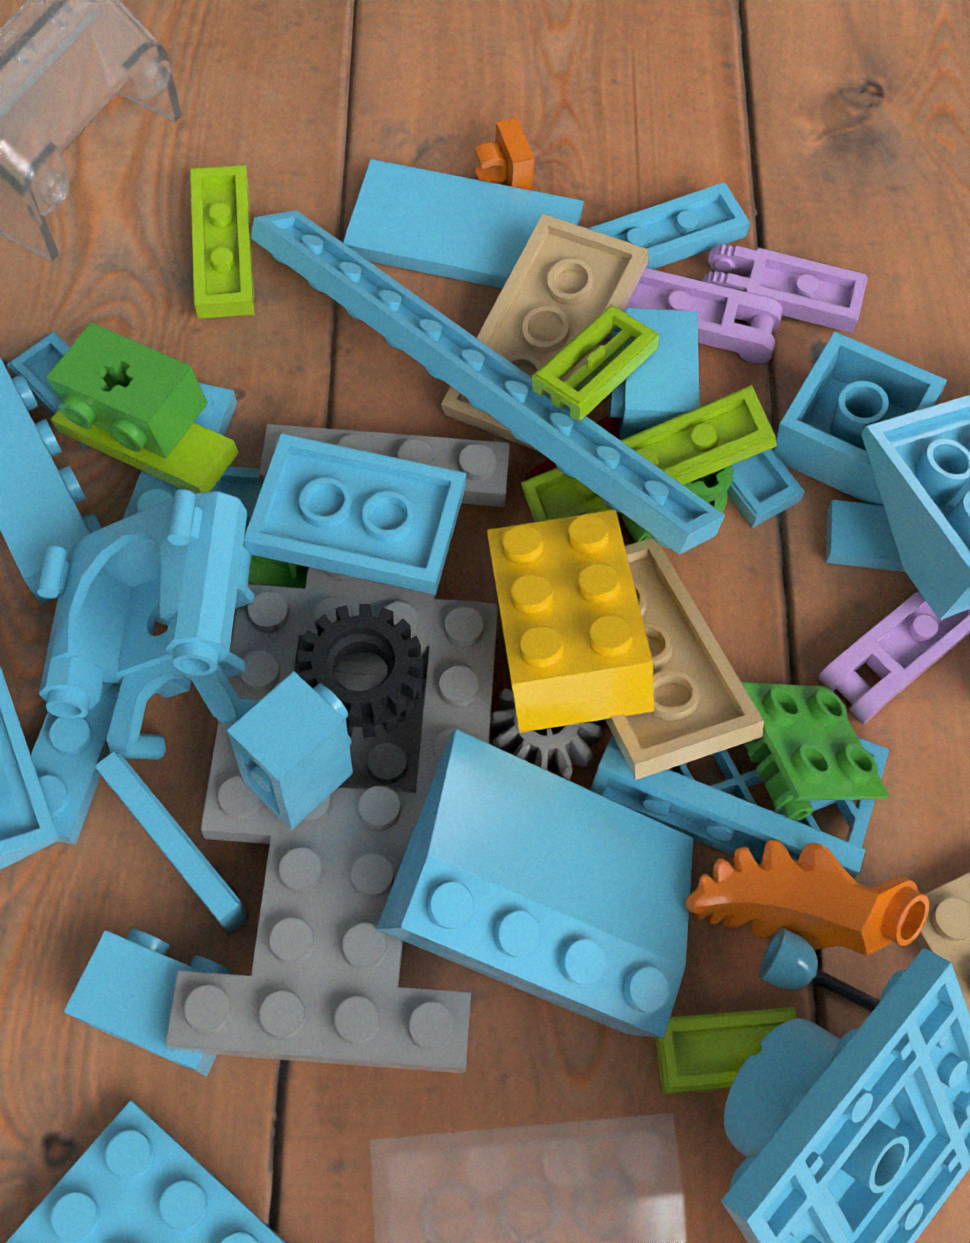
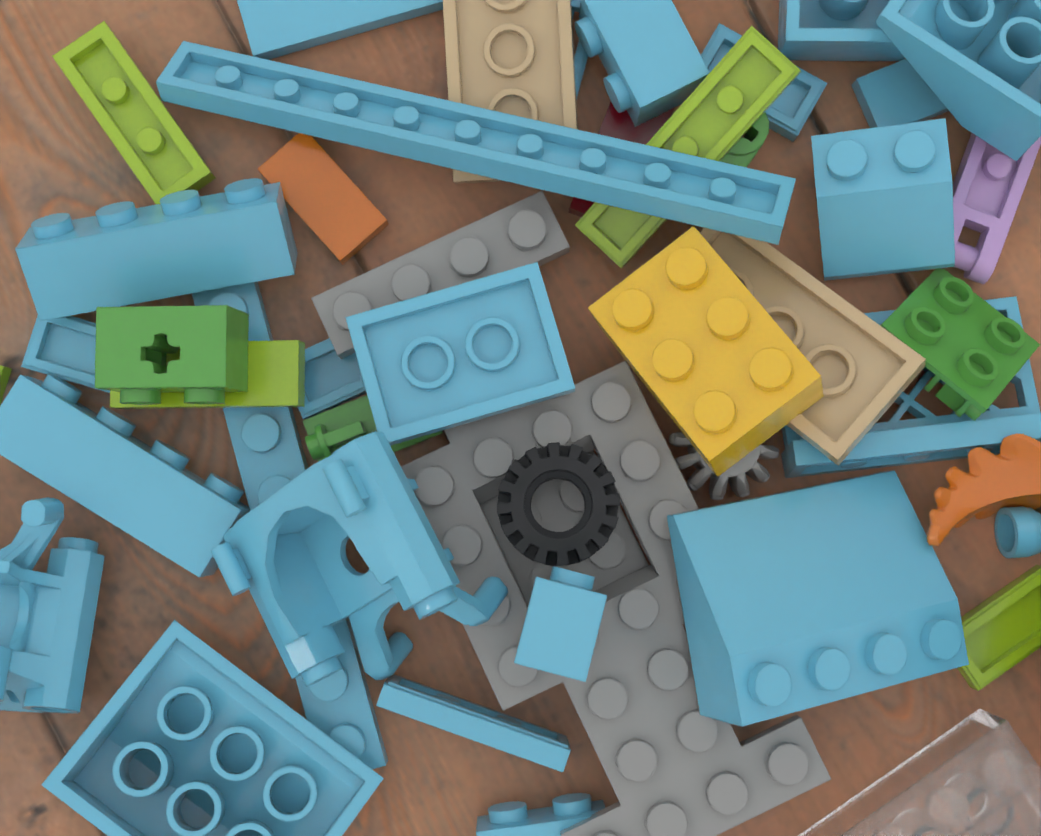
camera: 30 degrees left, 20 degrees up
lime tile [532,304,659,422] -> none
none -> medium azure brick [15,178,298,321]
none -> orange tile [257,133,389,265]
none -> medium azure slope [811,118,955,281]

